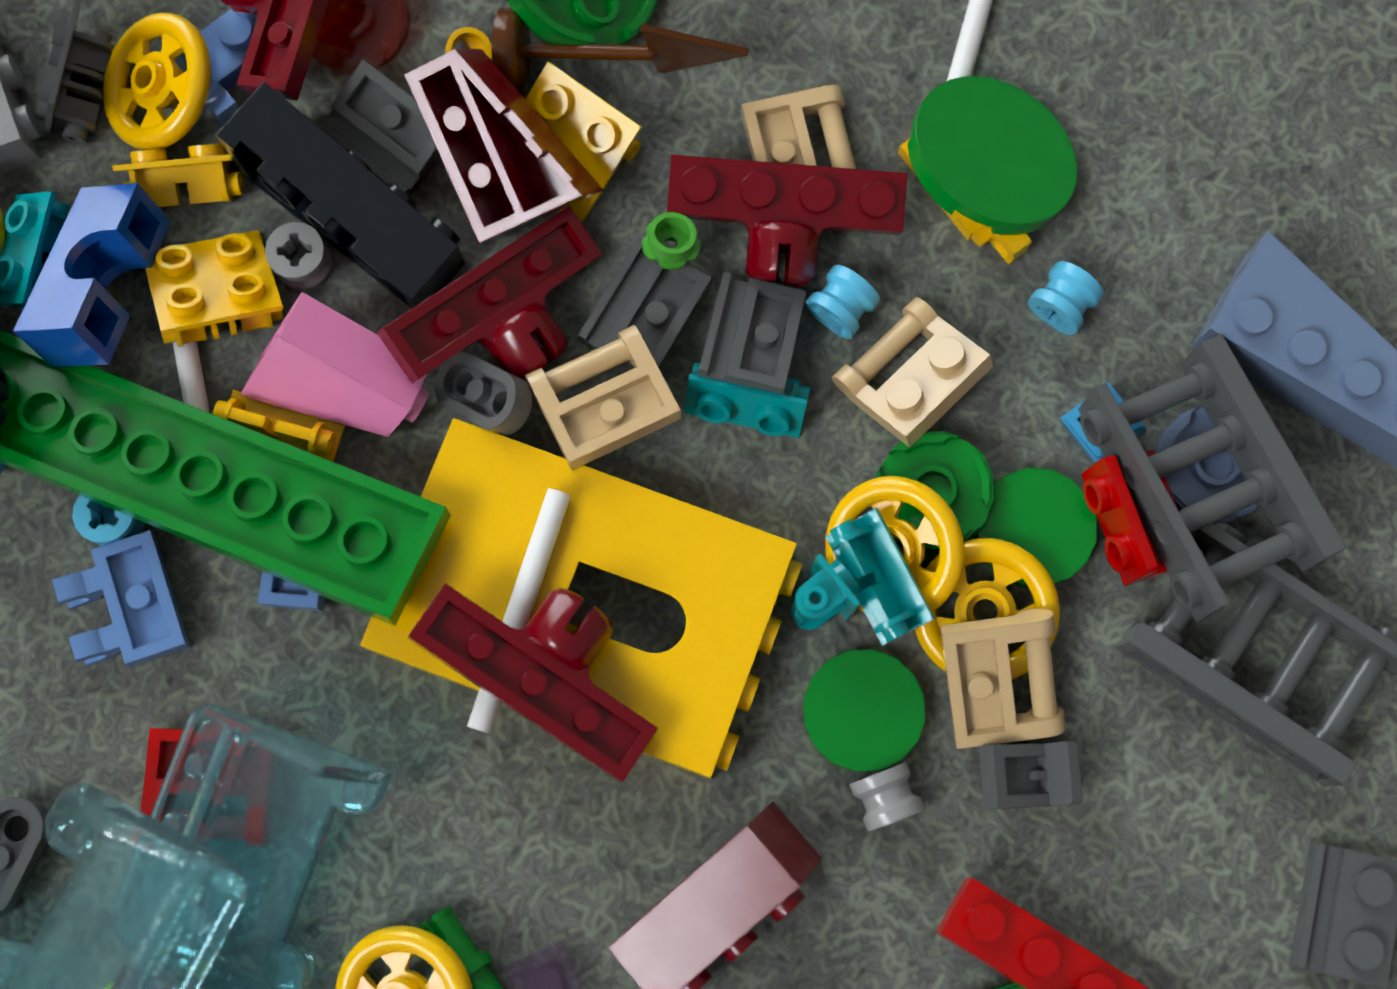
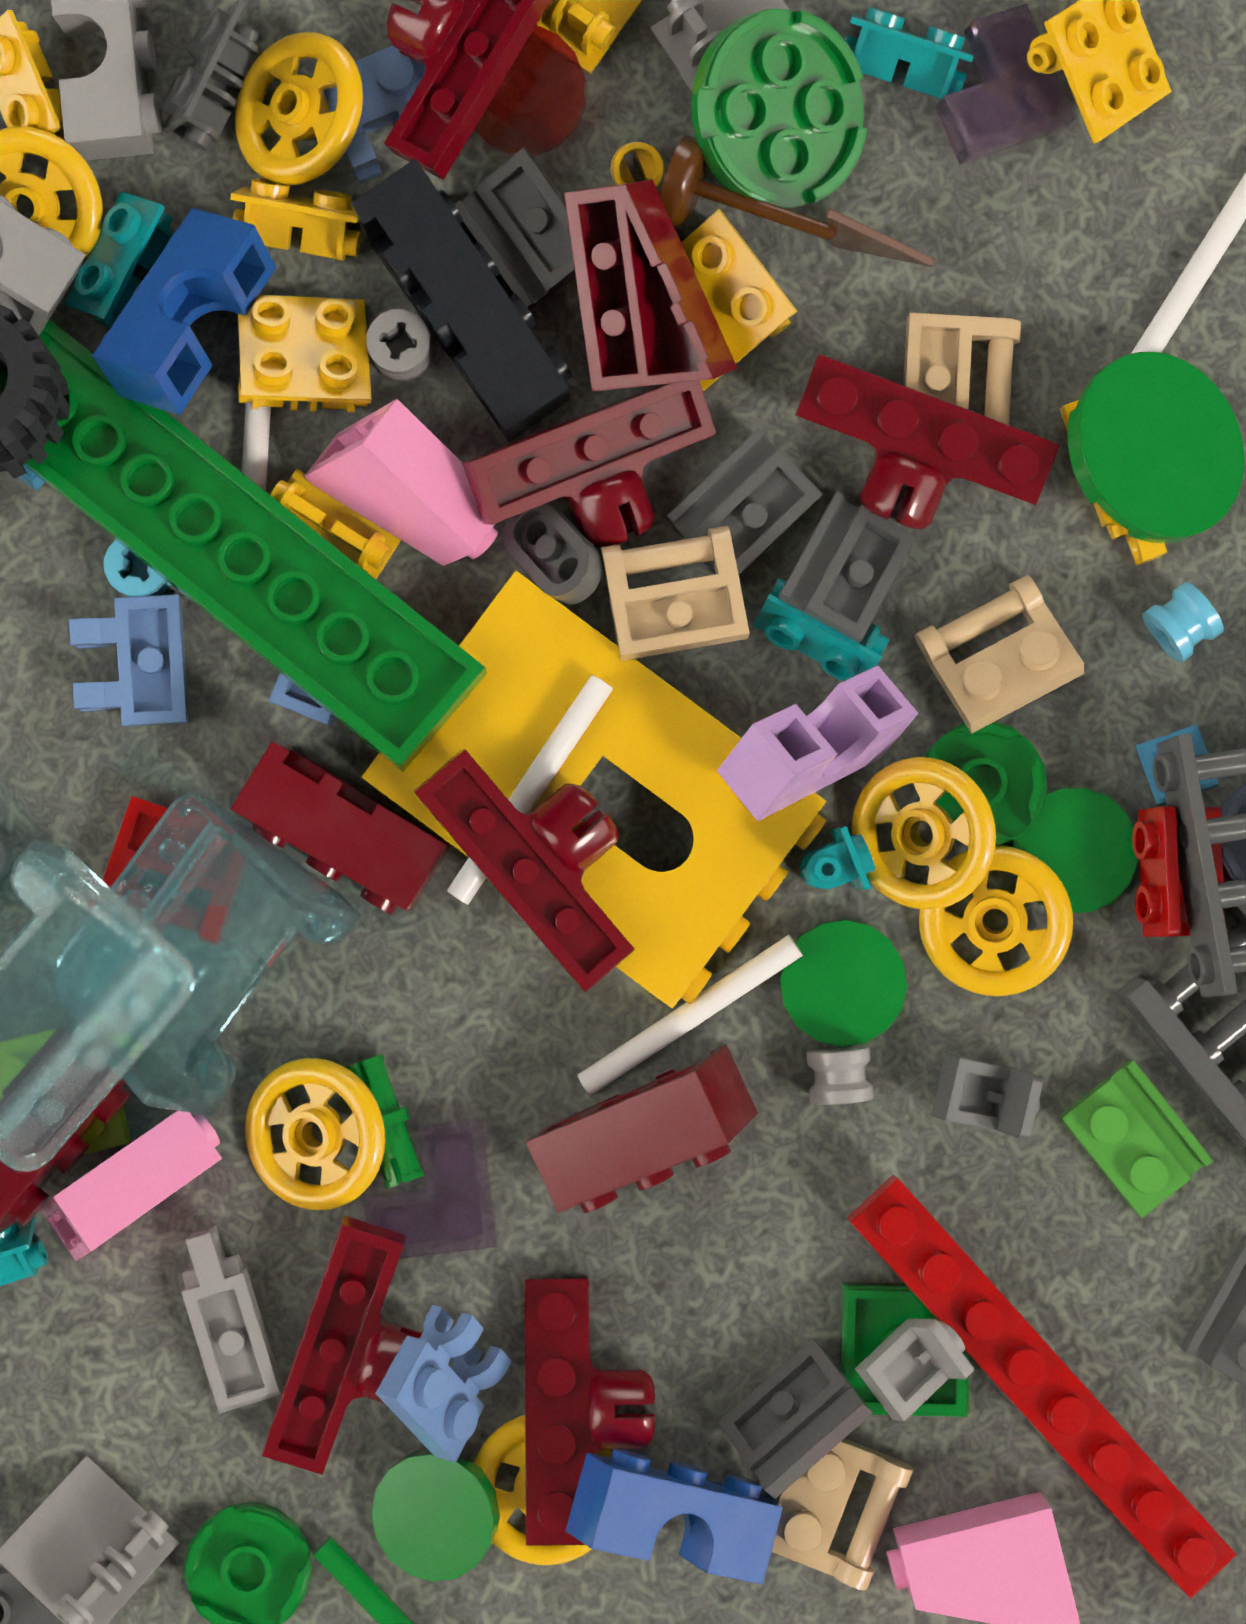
camera: 15 degrees right, 10 degrees up
bright green plate [642,212,700,270] -> none
medium azure wheel [805,265,880,339] -> none
teal hinge [825,508,935,646] -> none
tan plate [940,608,1066,749] -> none
none -> dark red wedge [230,741,452,915]
none -> white bar [578,934,803,1096]
none -> lavender arch [717,666,919,821]
none -> bright green plate [1058,1059,1214,1218]

